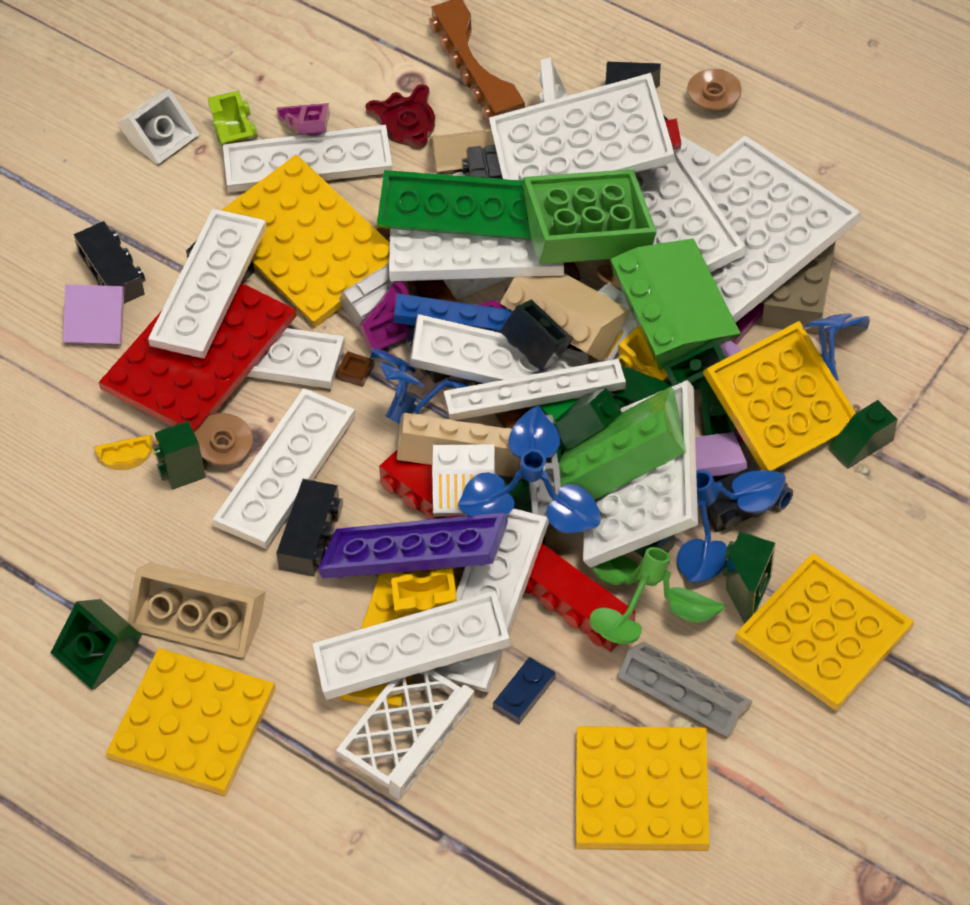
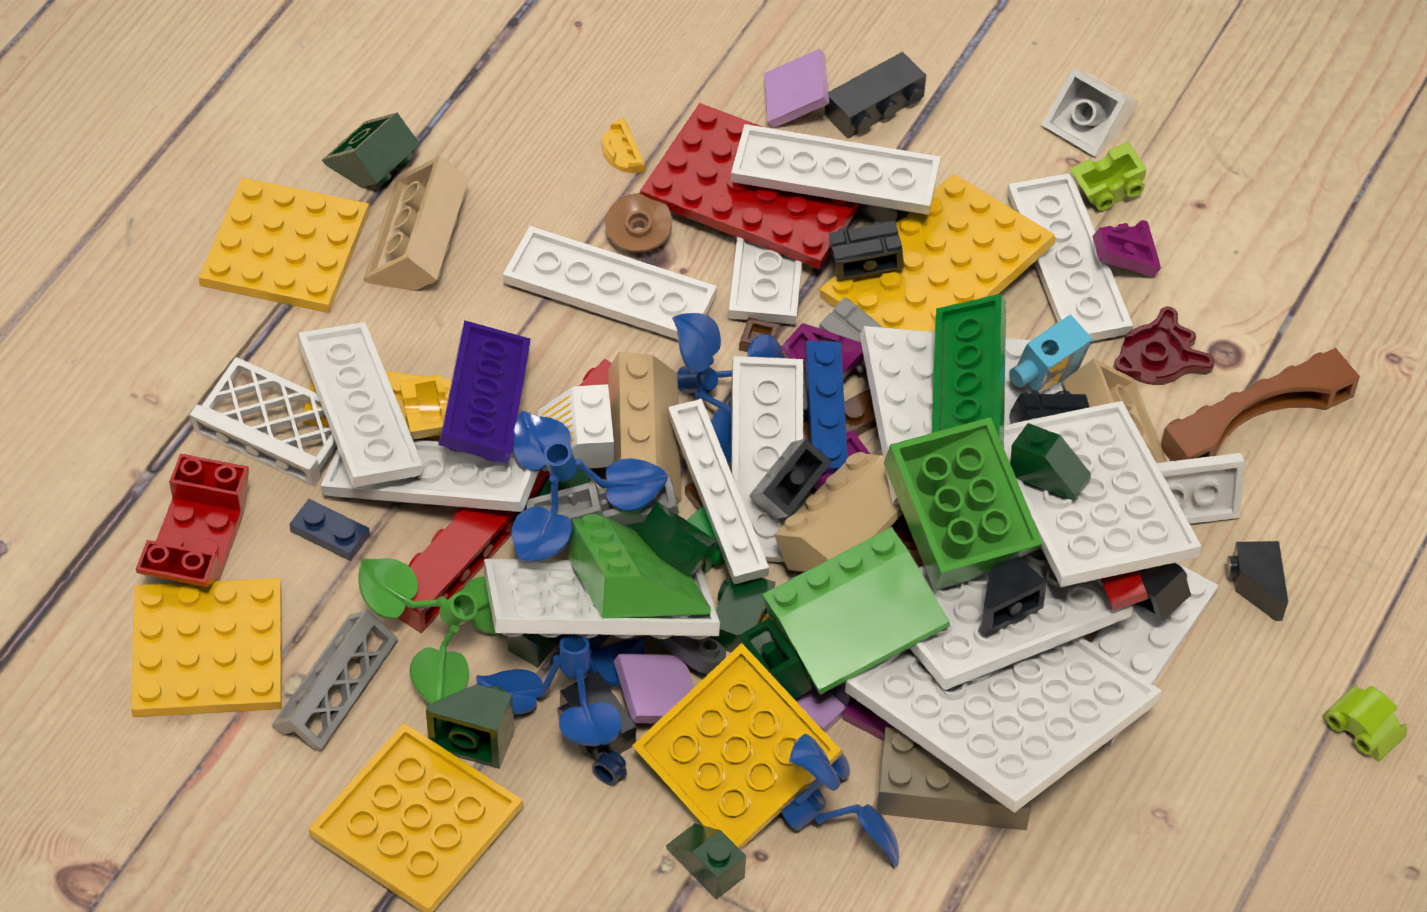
camera: 80 degrees right, 0 degrees up
dark green brick [152,421,206,490] -> none
black brick [276,479,343,577] -> none
medium nougat dish [687,69,742,111] -> none
none -> red slope [135,453,249,587]
none -> black brick [828,221,904,281]
none -> black slope [981,556,1047,637]
none -> medium azure torso [1009,314,1093,393]
none -> dark green slope [1010,423,1091,501]
none -> lime cylinder [1322,684,1407,762]

